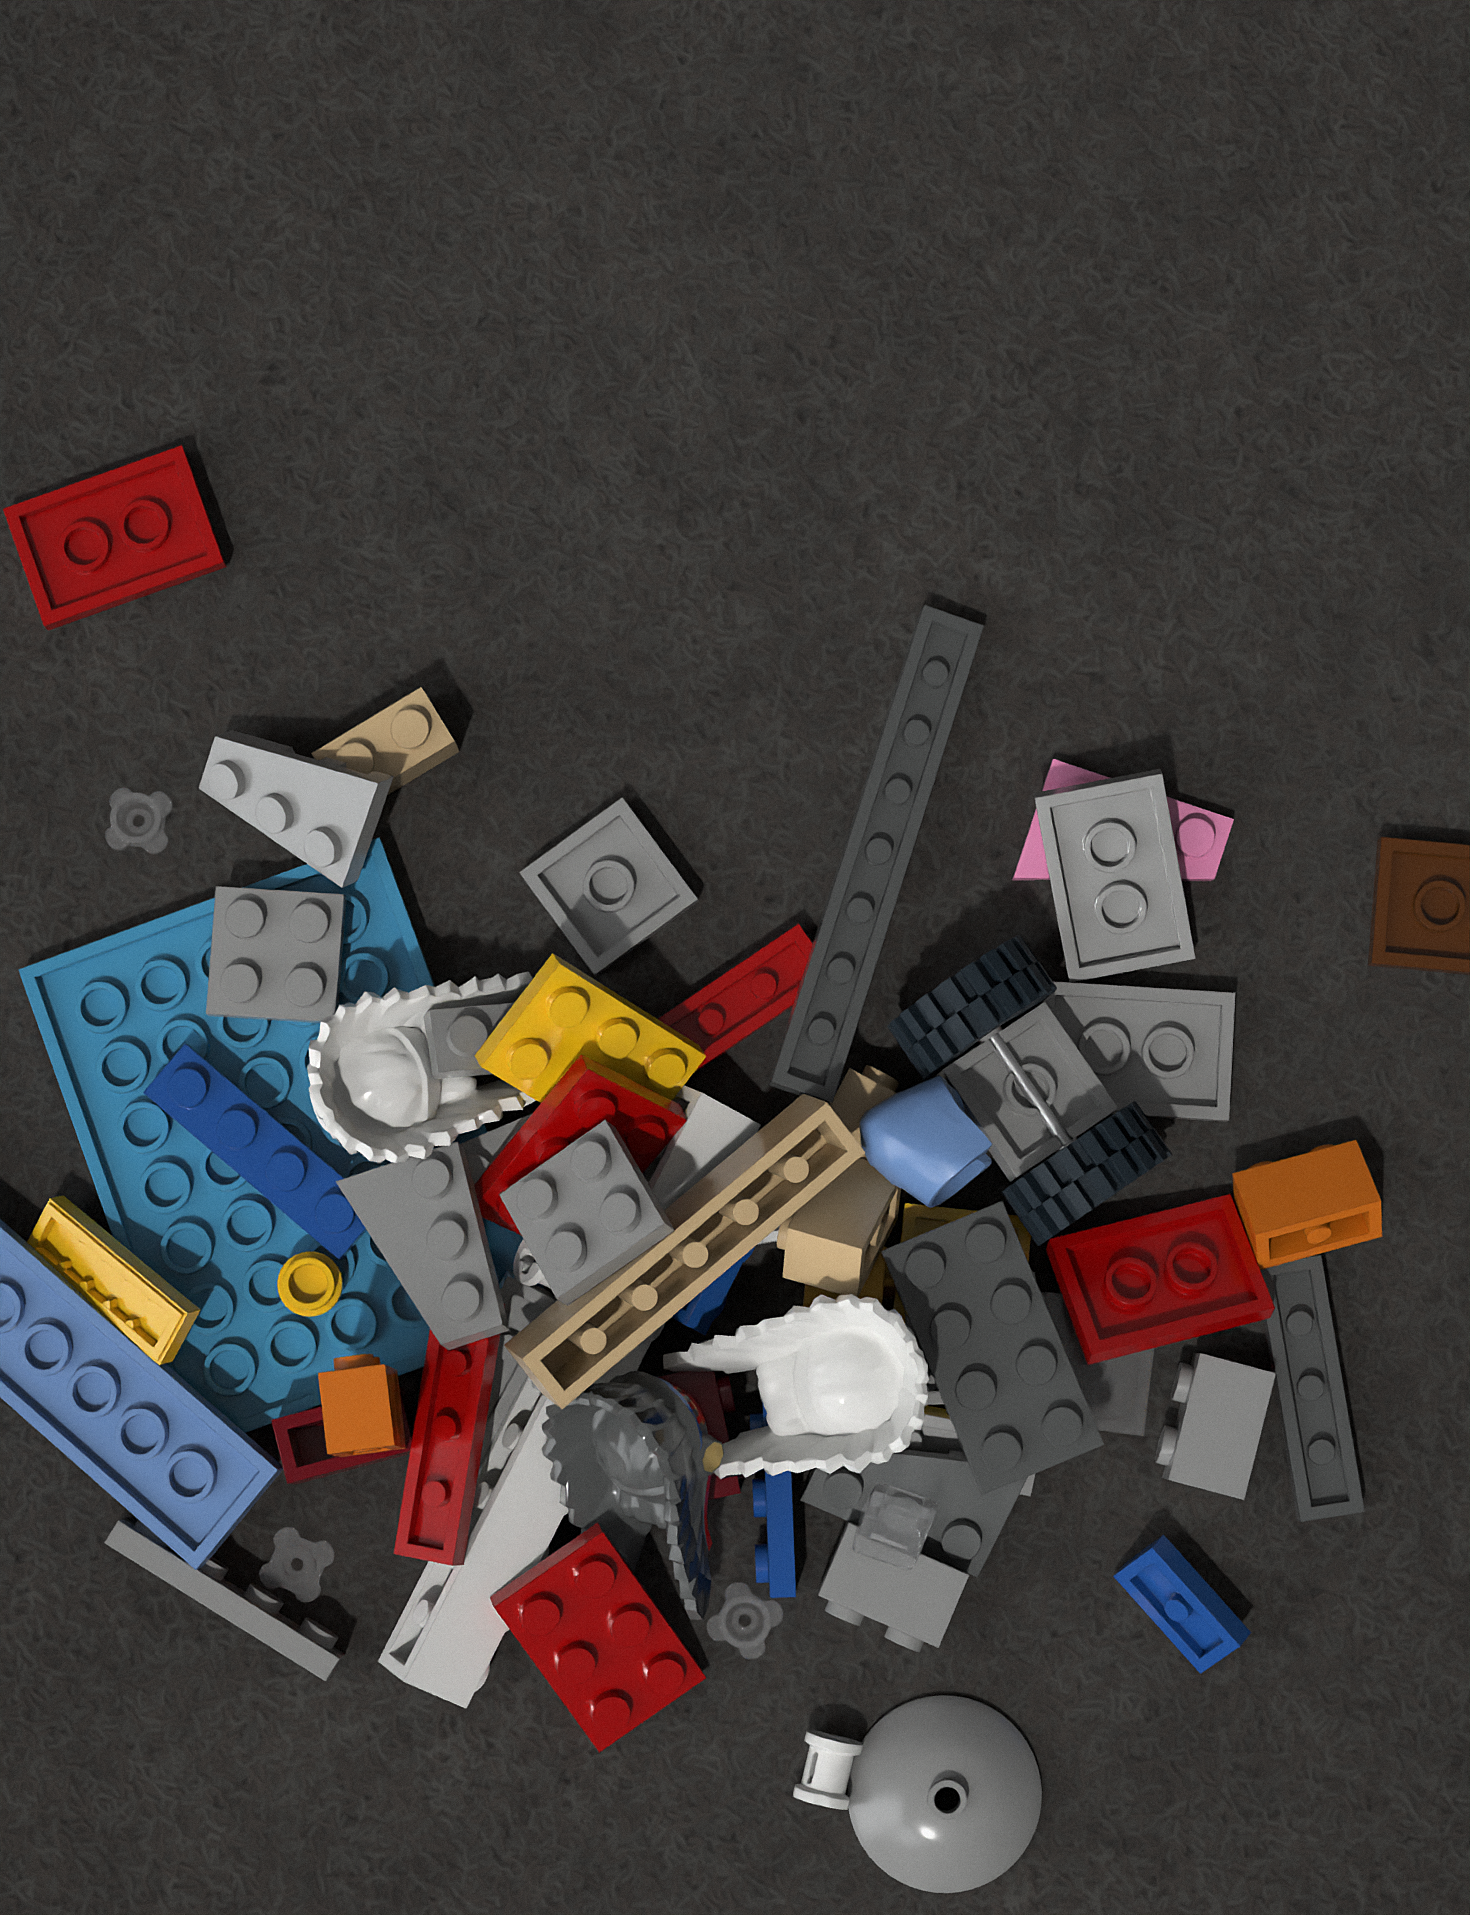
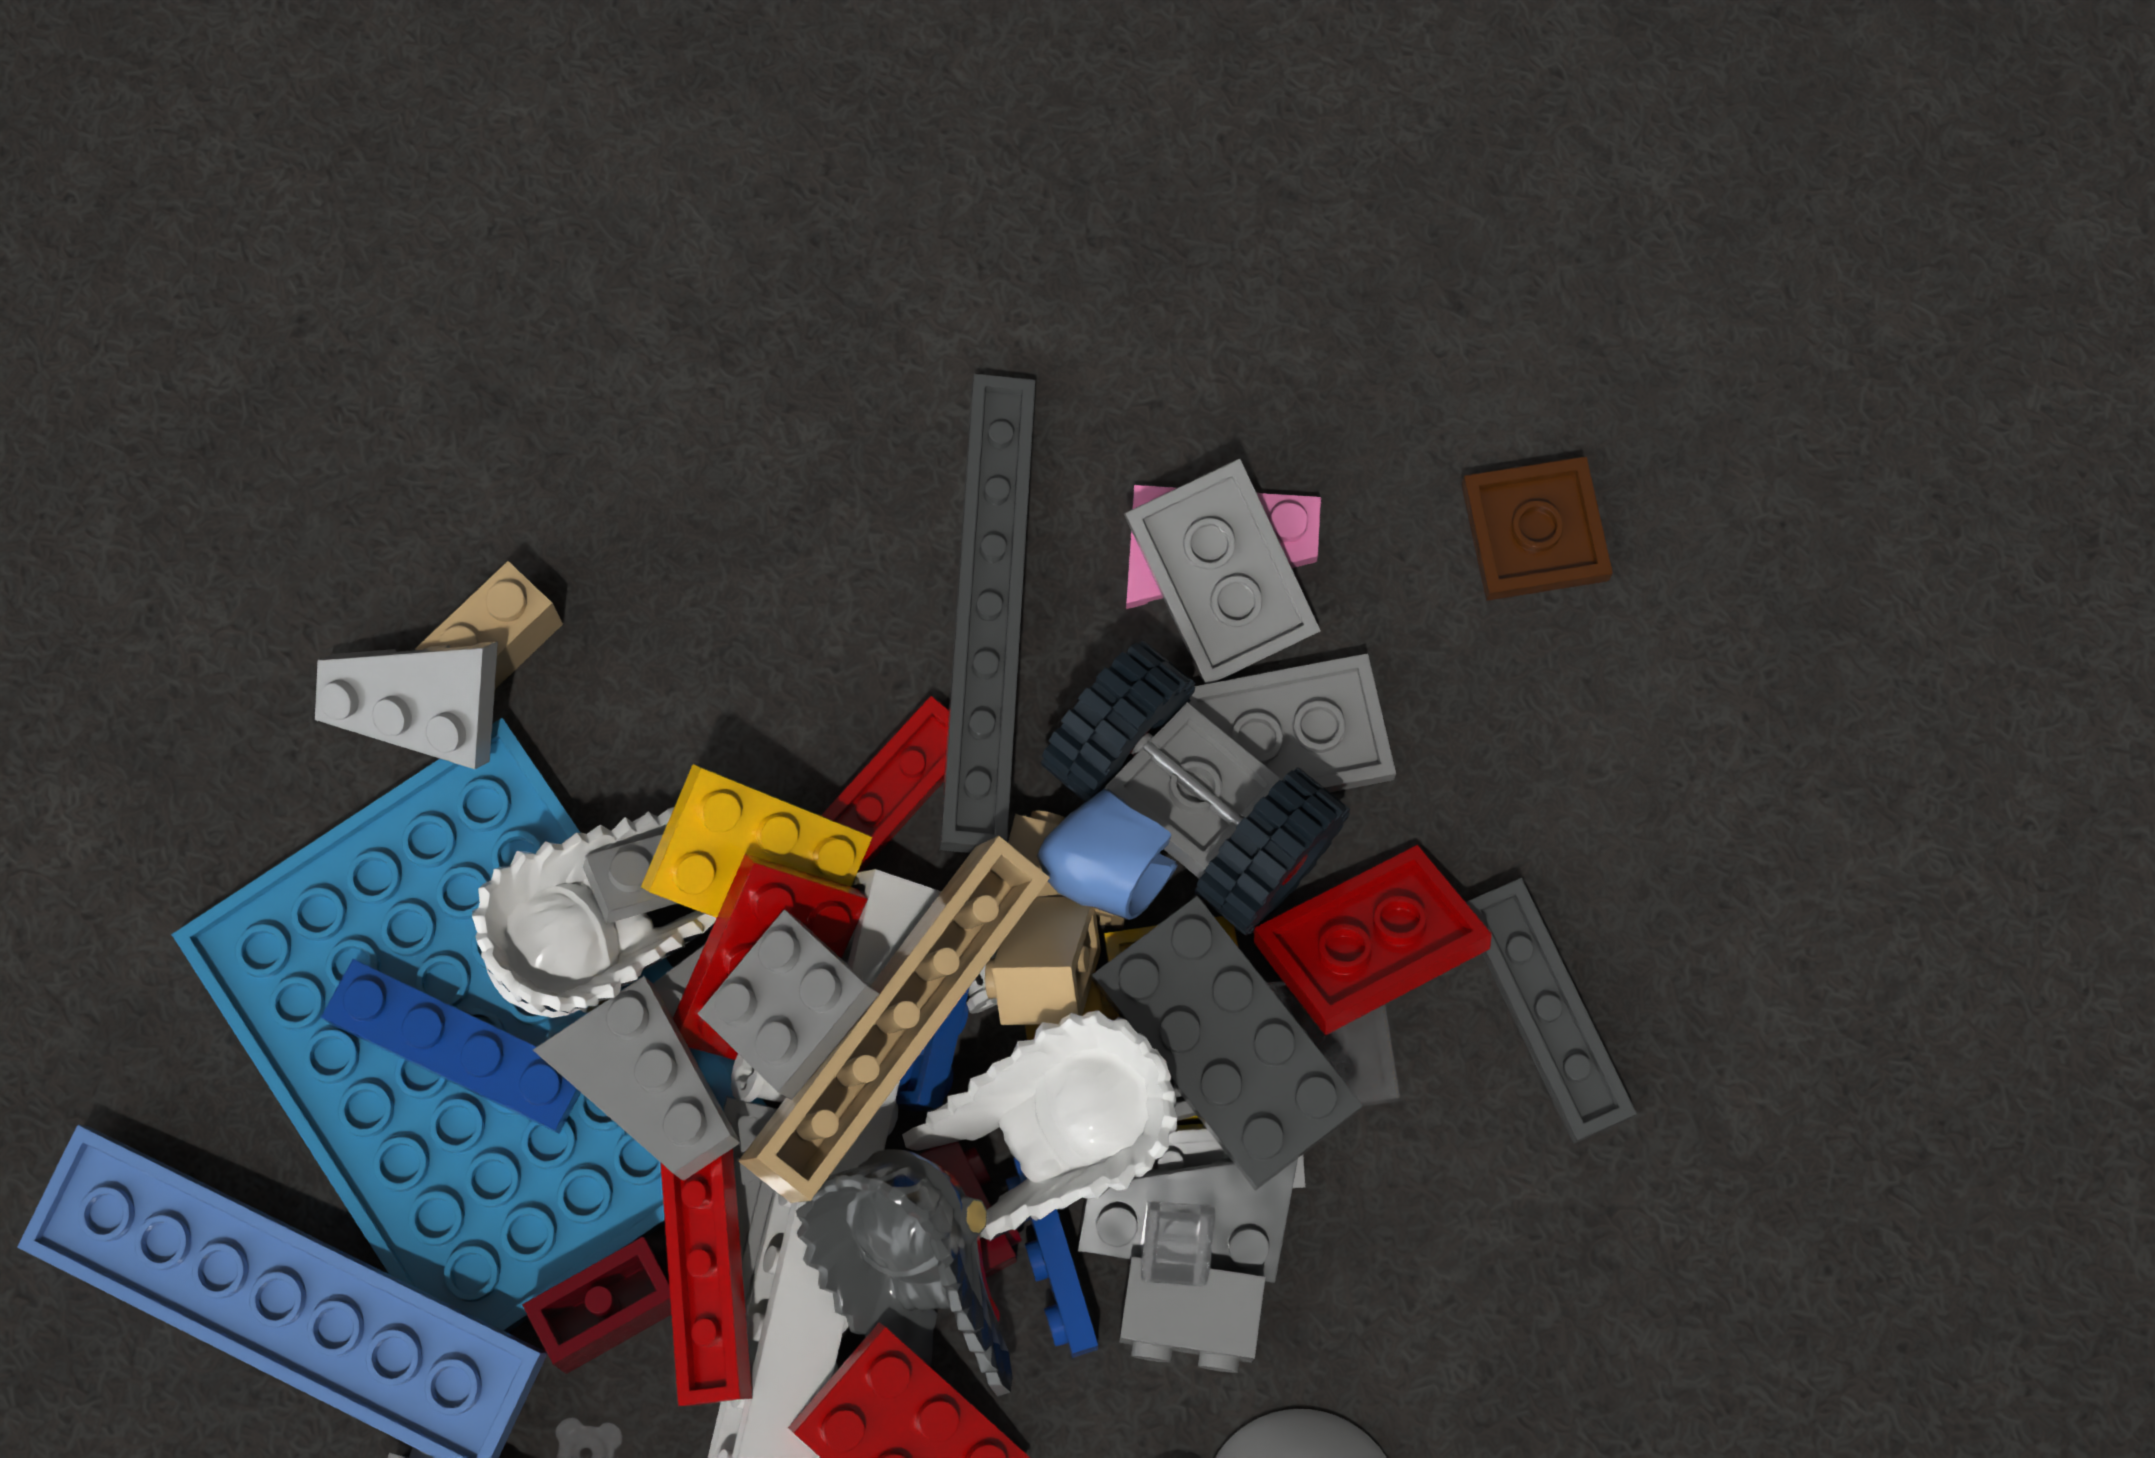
camera: 15 degrees left, 10 degrees down
red plate [3,445,227,631] -> none
yellow plate [27,1195,201,1365] -> none
clear plate [105,788,173,854] -> none
light grey plate [206,886,347,1023] -> none
yellow plate [277,1251,343,1317] -> none
orange brick [318,1354,407,1457] -> none
light grey plate [519,798,698,977] -> none
clear plate [707,1582,783,1659] -> none
blue plate [1113,1534,1251,1674] -> none
light grey brick [1155,1353,1276,1500] -> none
orange brick [1232,1140,1382,1270] -> none

